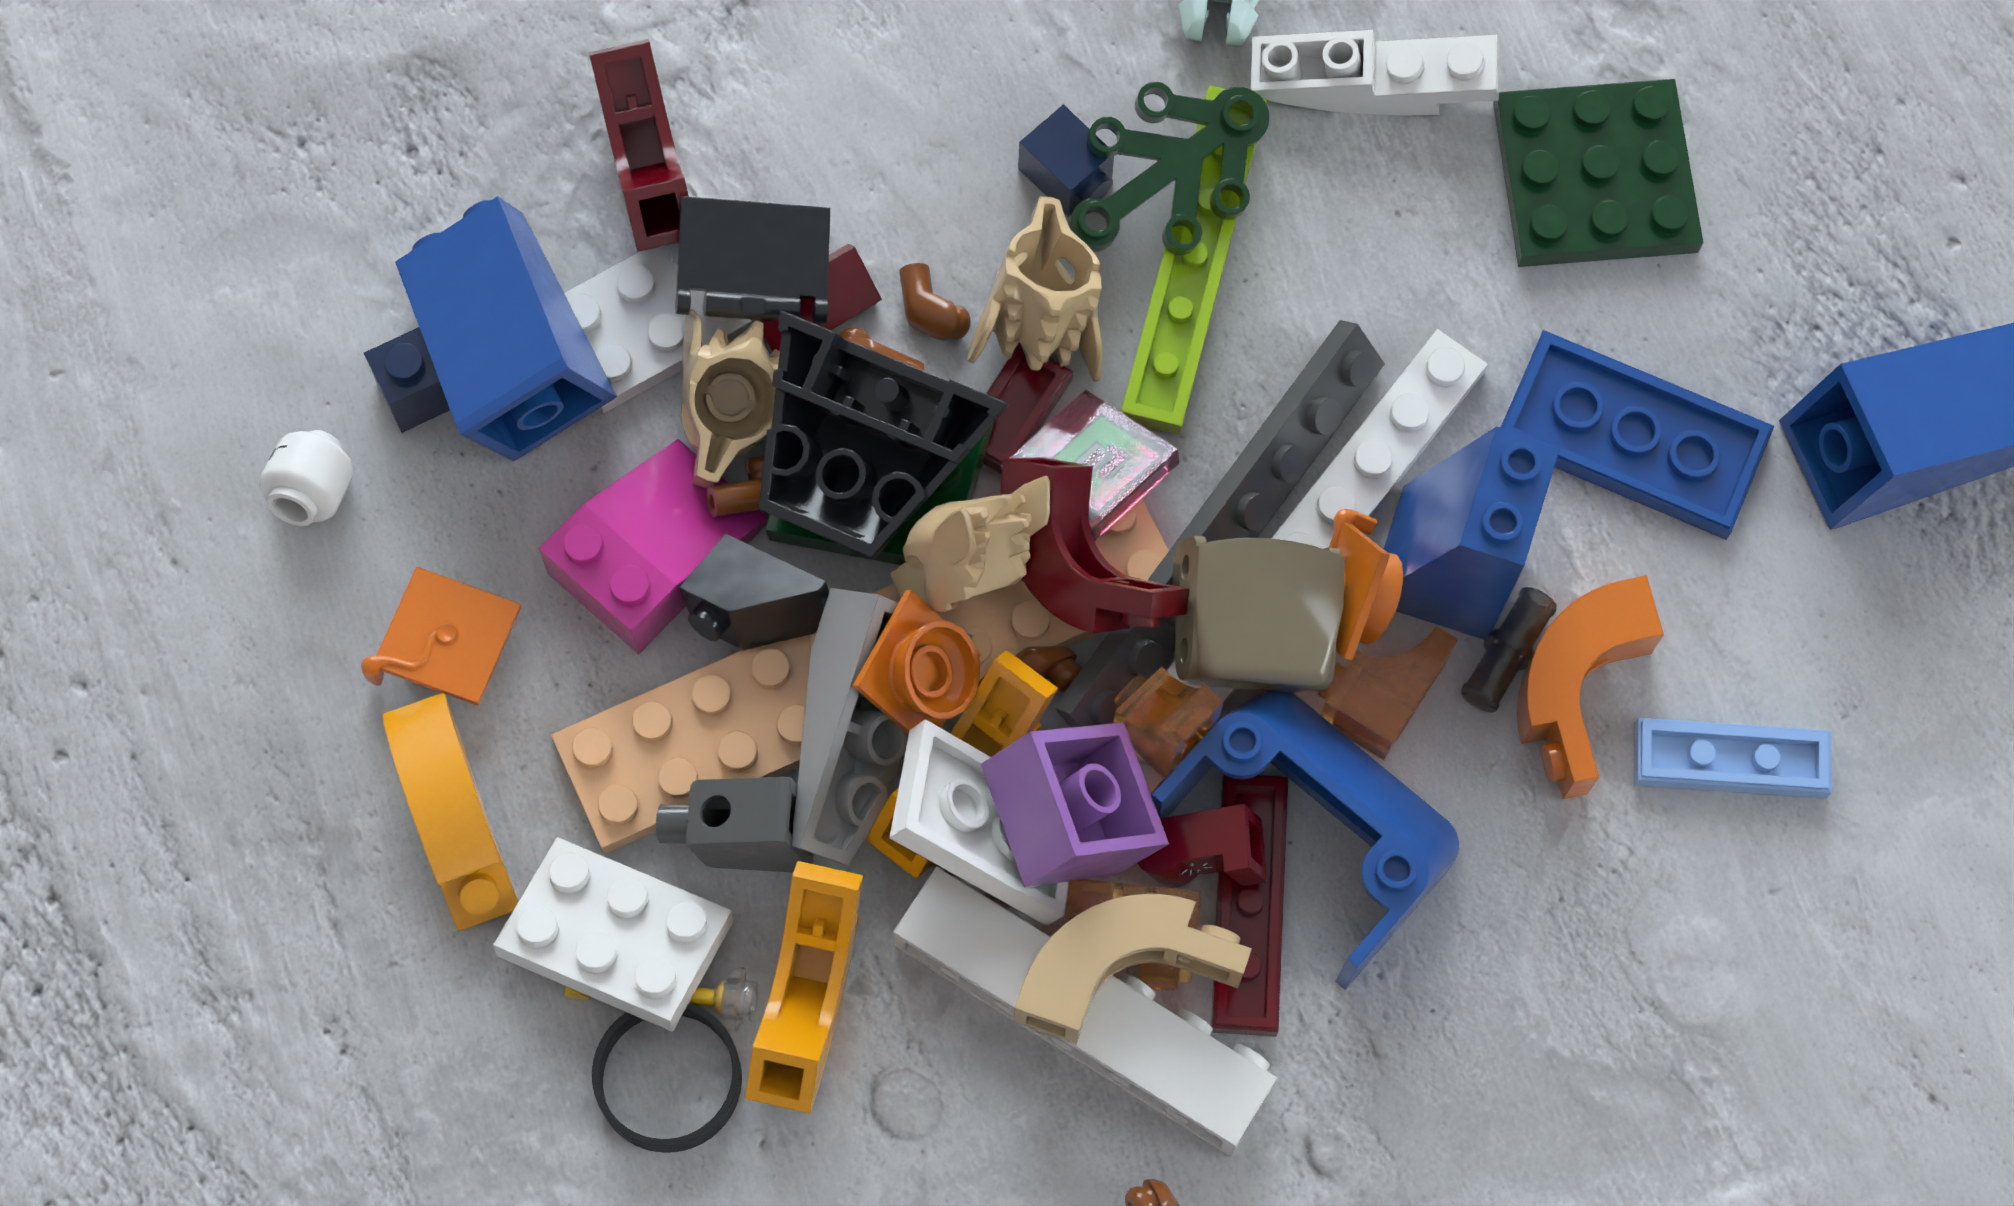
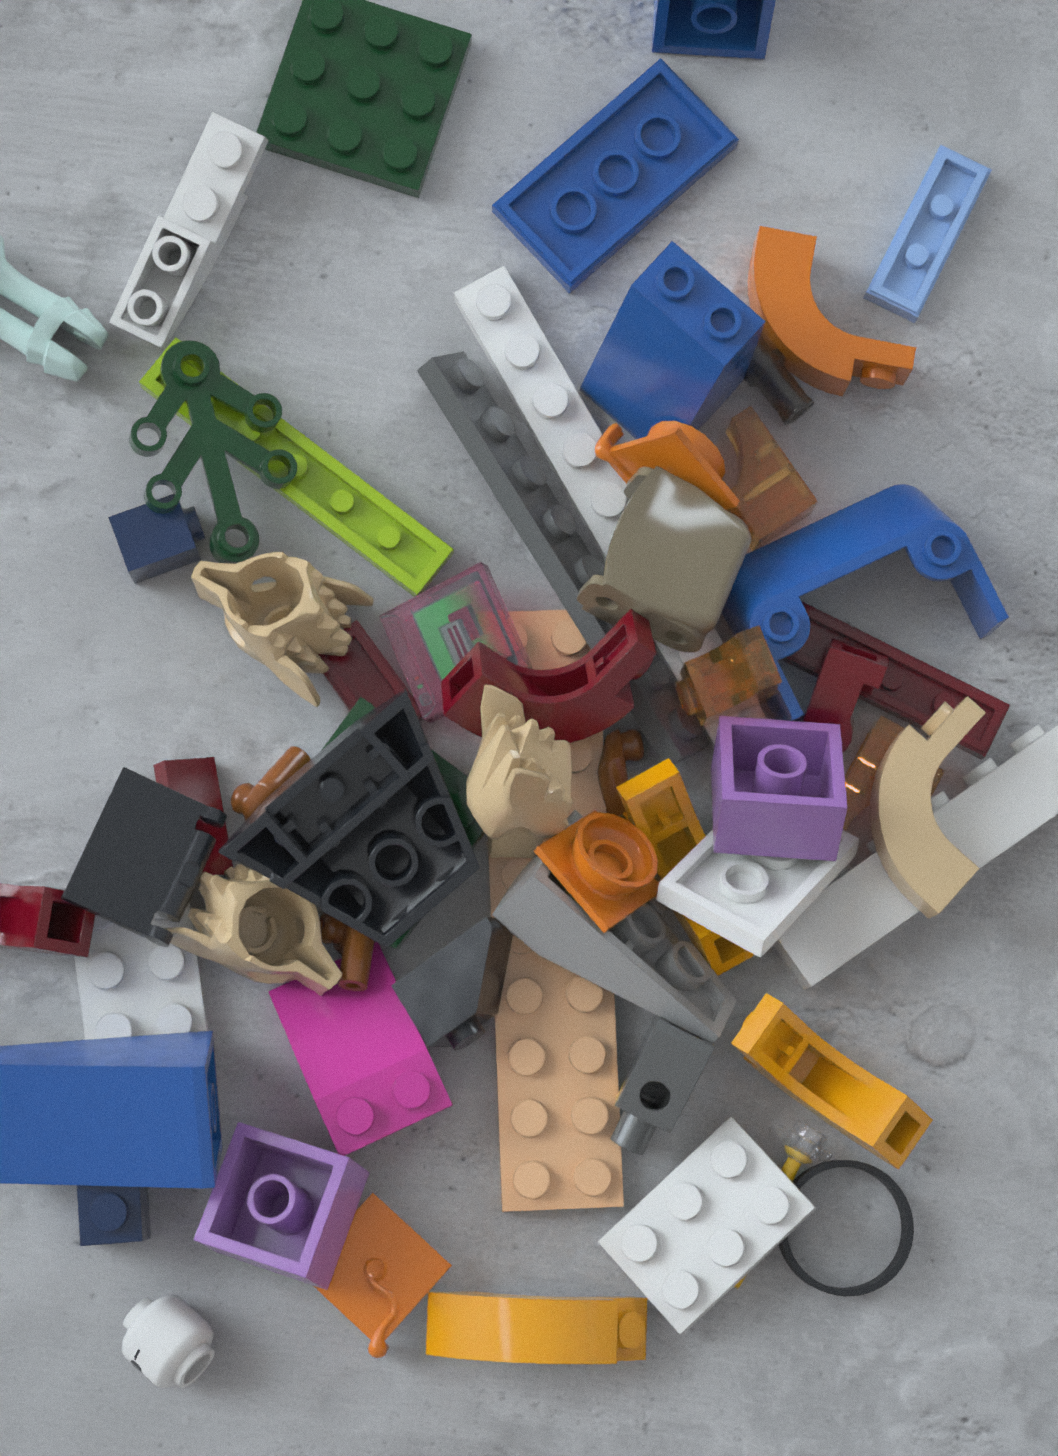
camera: 75 degrees left, 10 degrees up
dark orange arm [899,263,971,341] -> none
none -> medium lavender brick [194,1122,370,1290]

